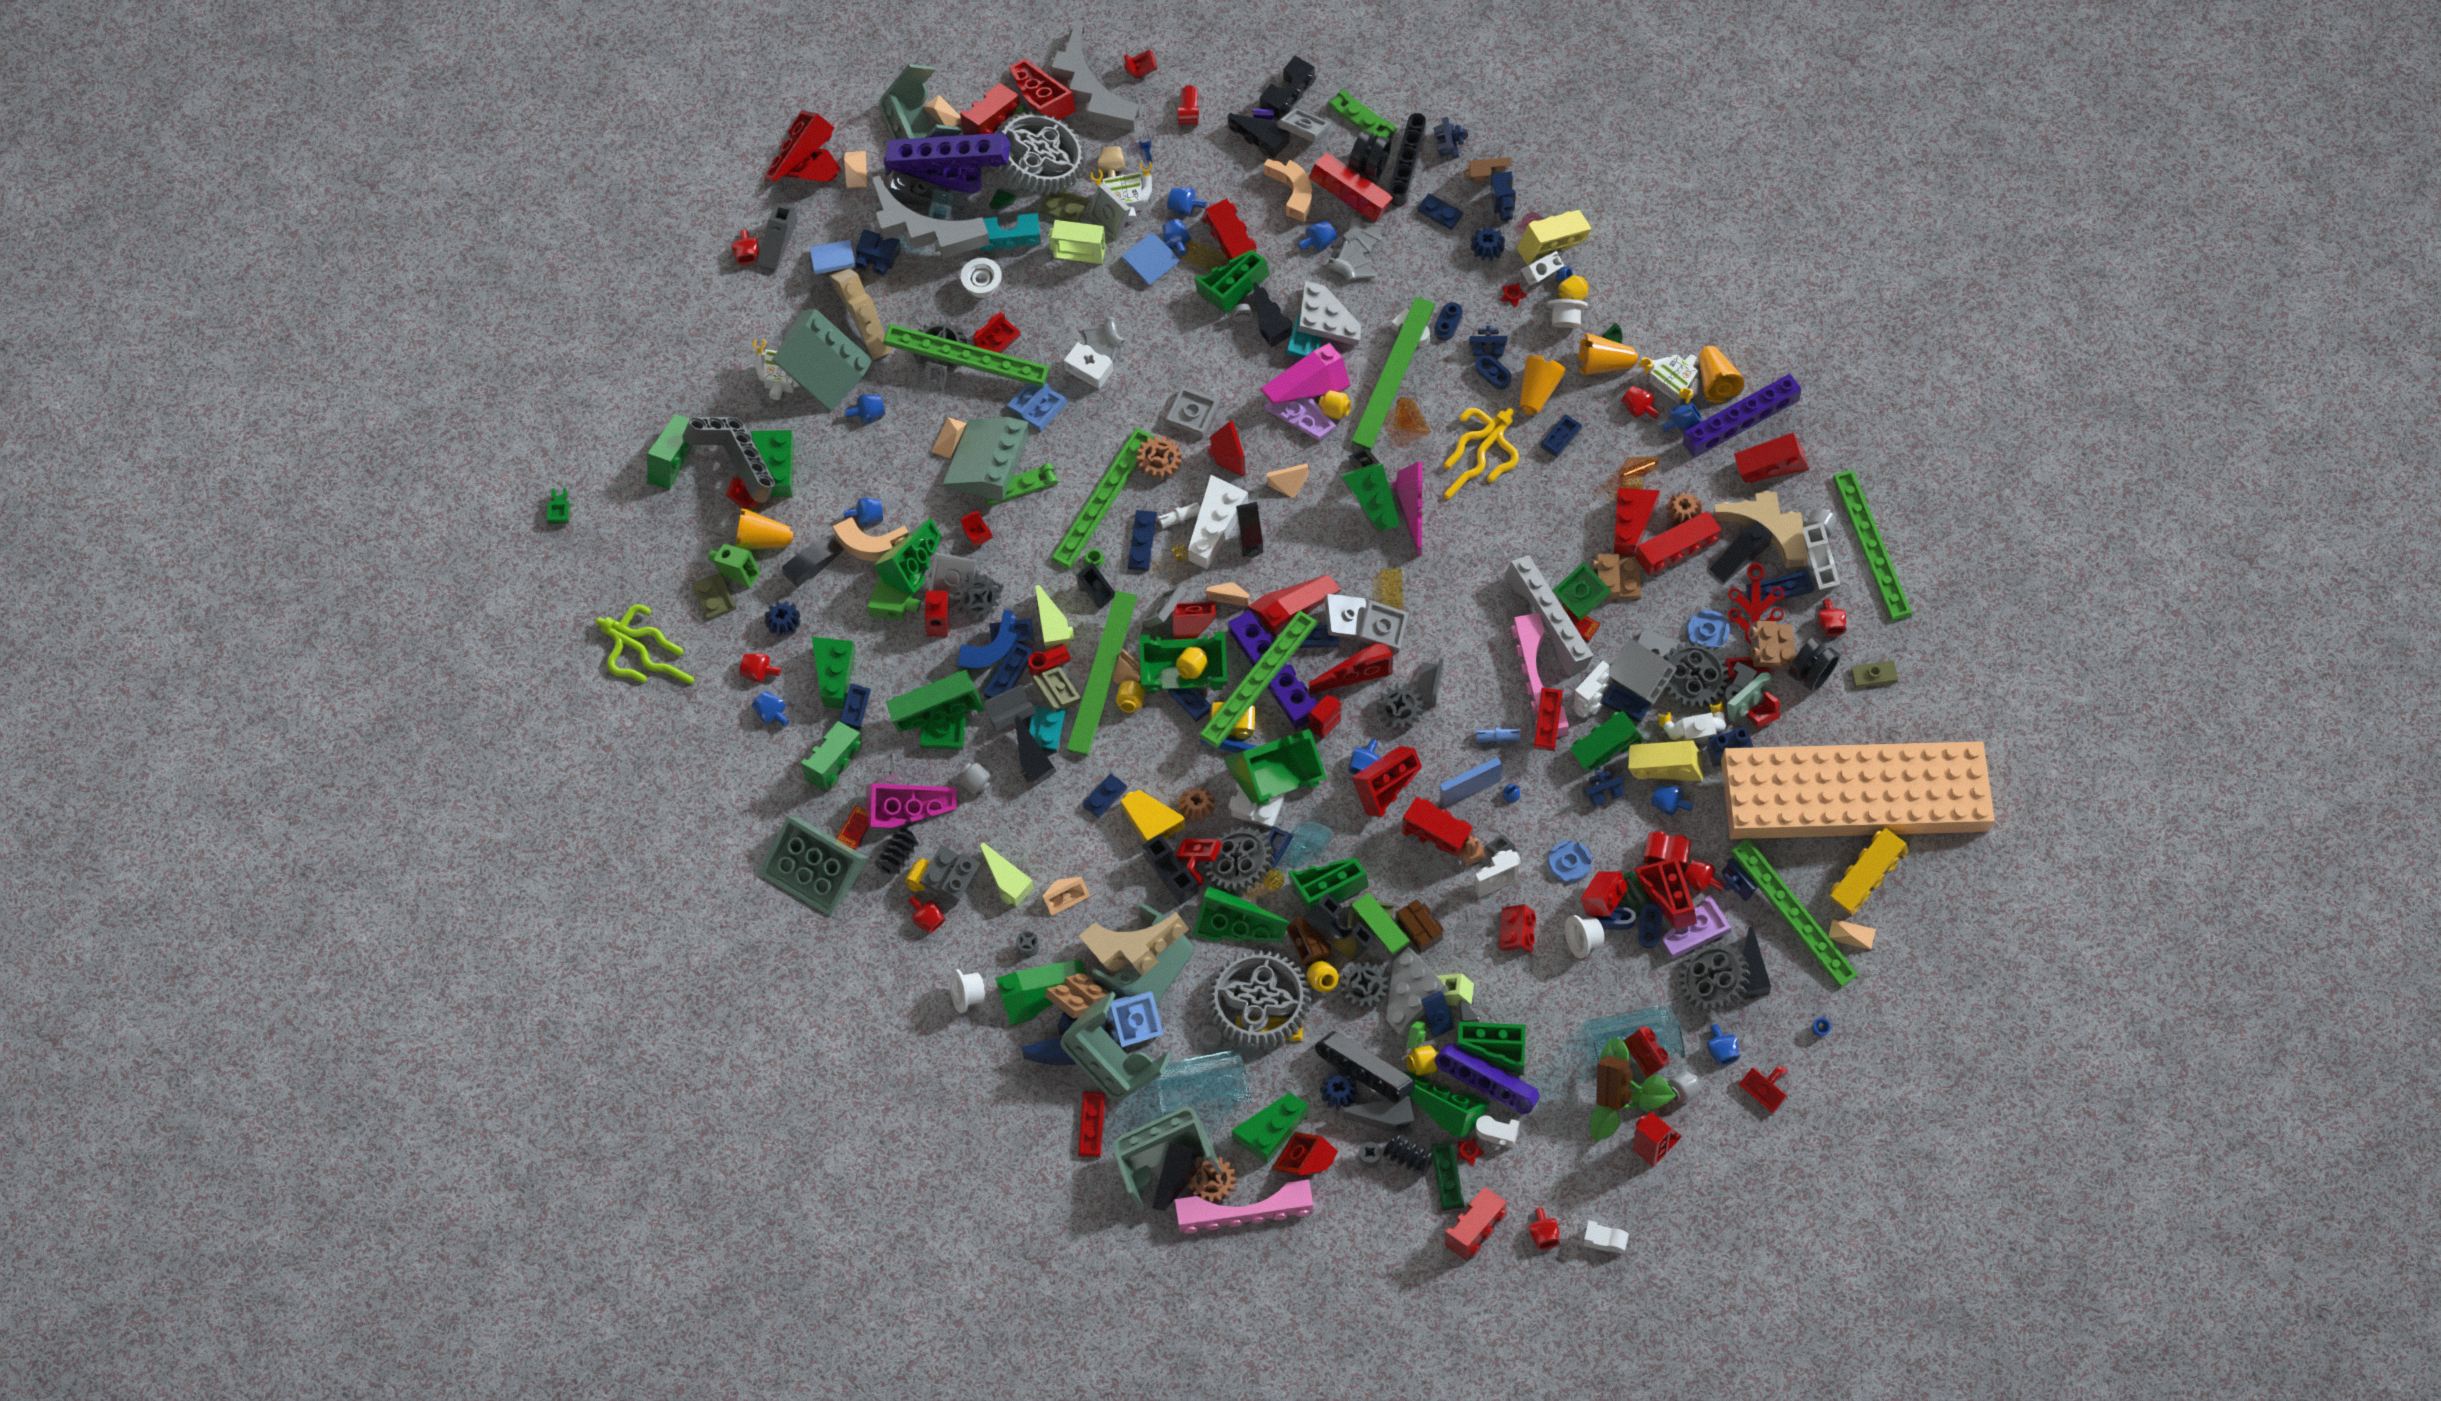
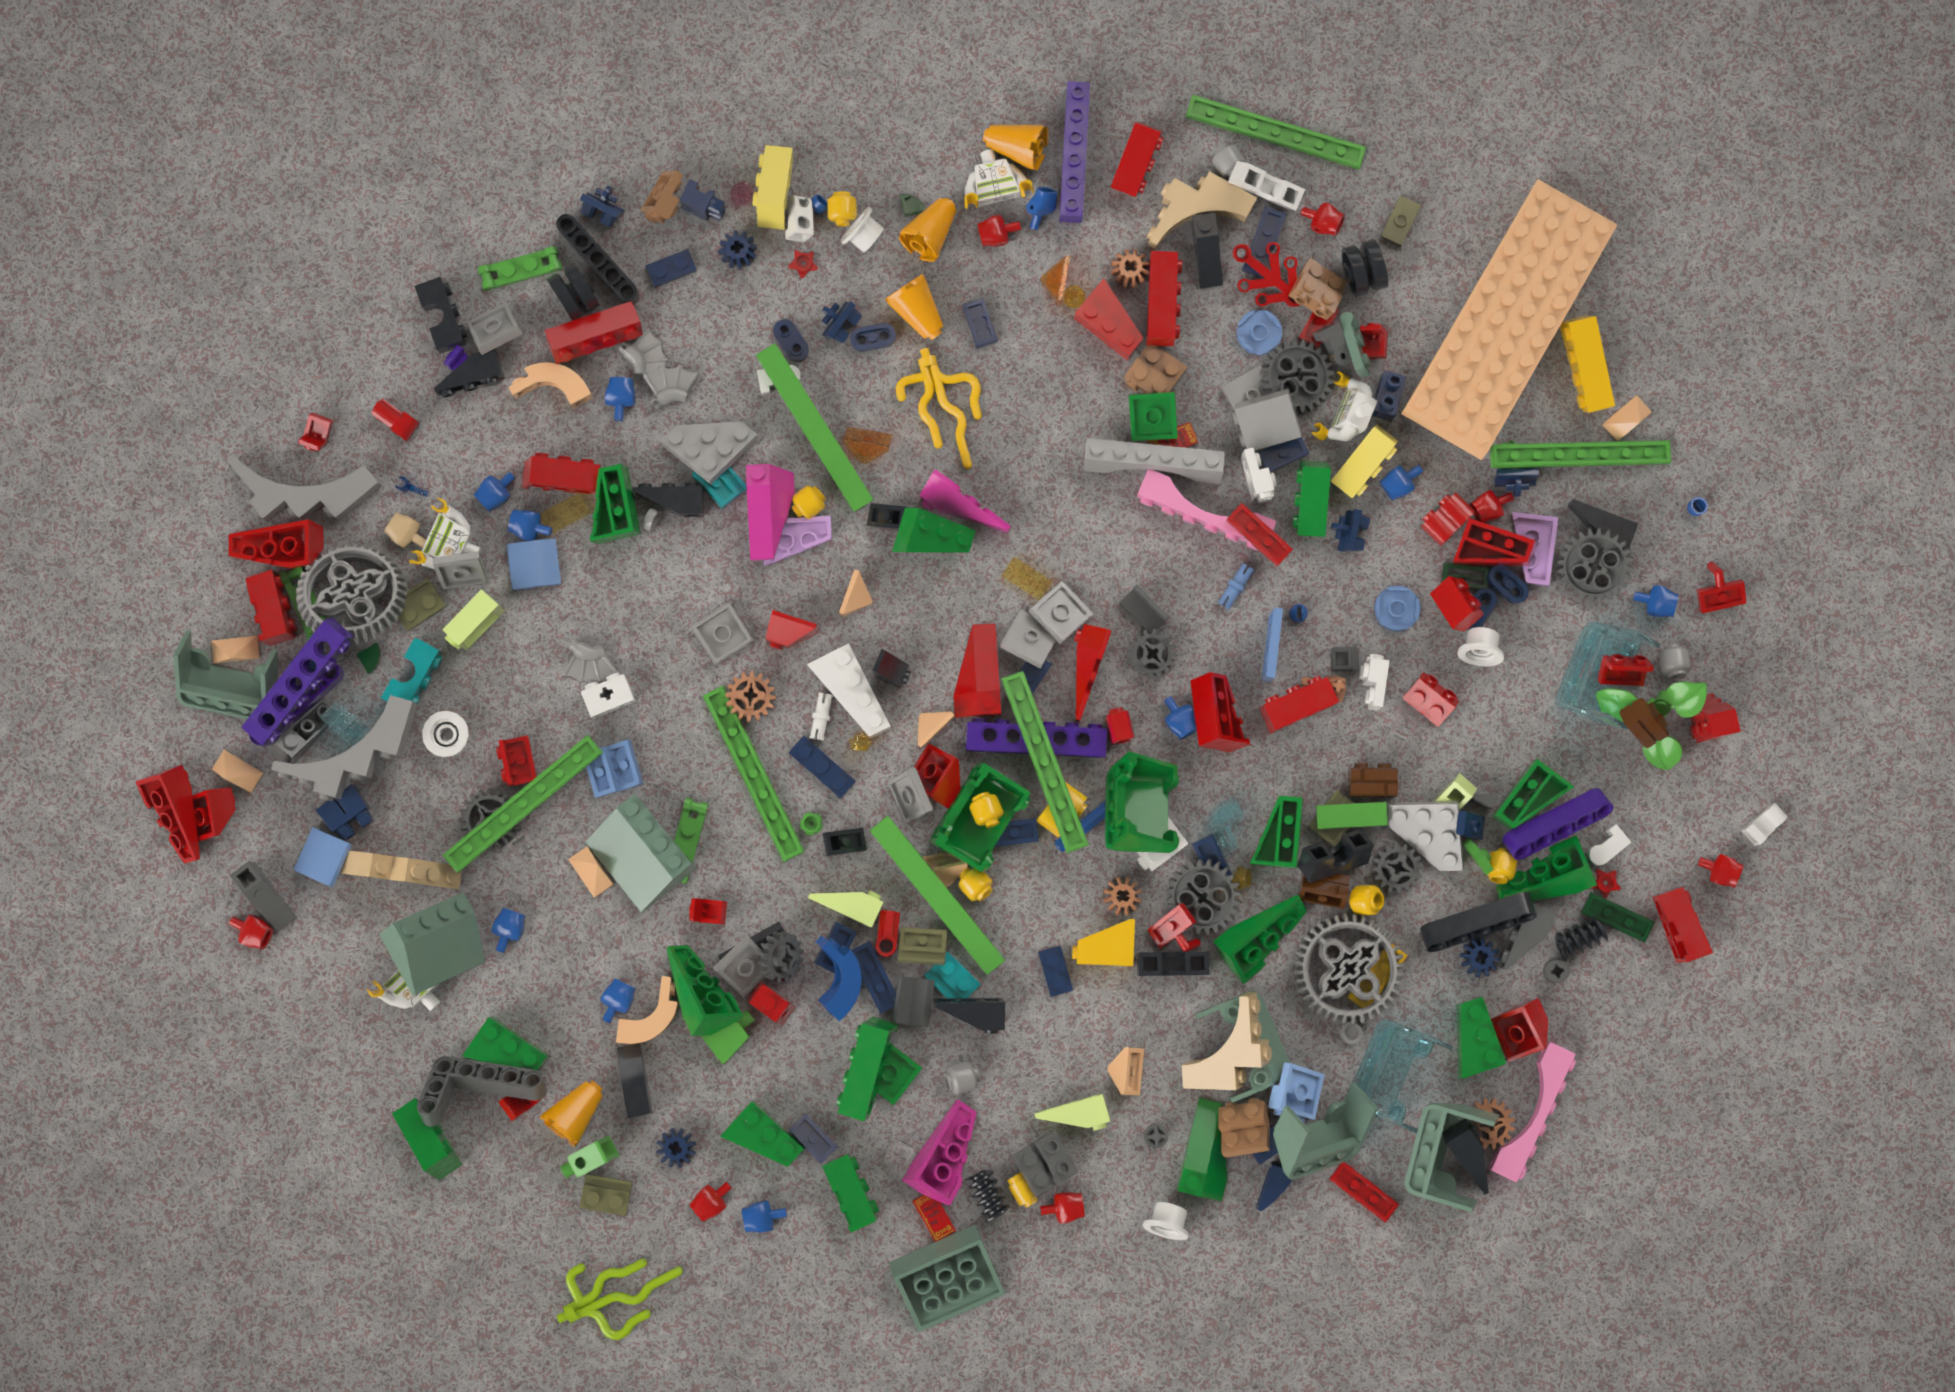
camera: 60 degrees left, 20 degrees up
green plate [547,488,570,524] -> none

